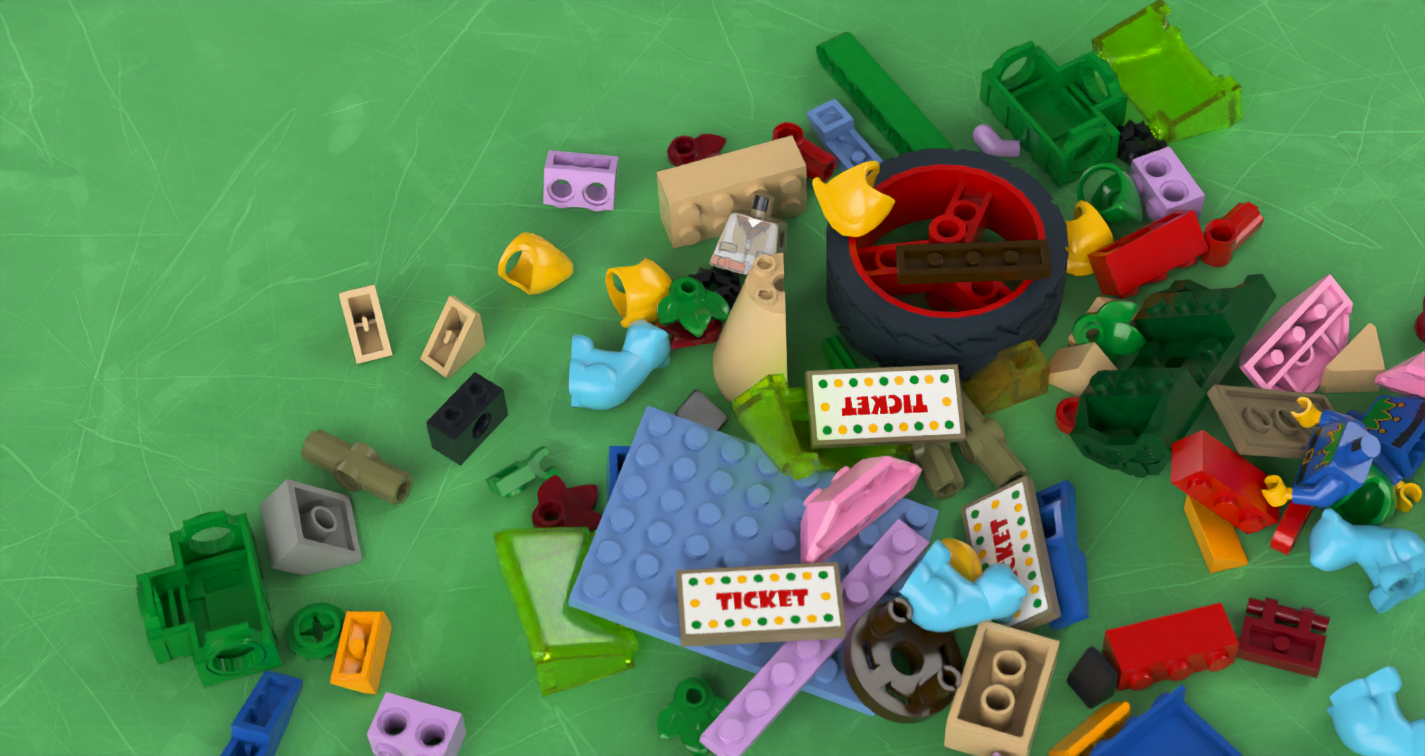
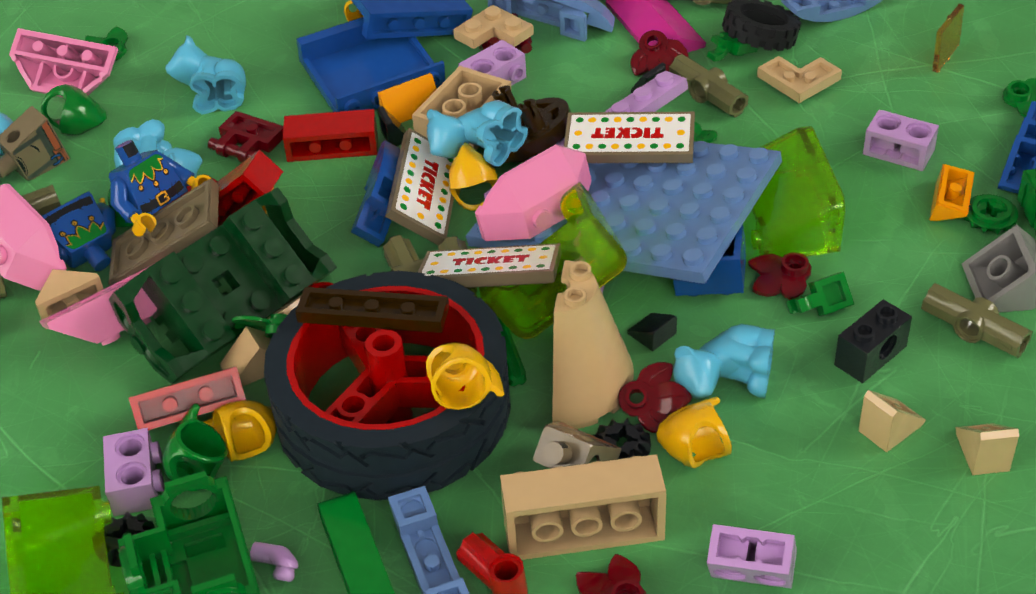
camera: 170 degrees left, 10 degrees down
yellow piece [498,231,573,295] -> none
green plate [656,277,730,337] -> none
red piece [1199,201,1264,267] -> none

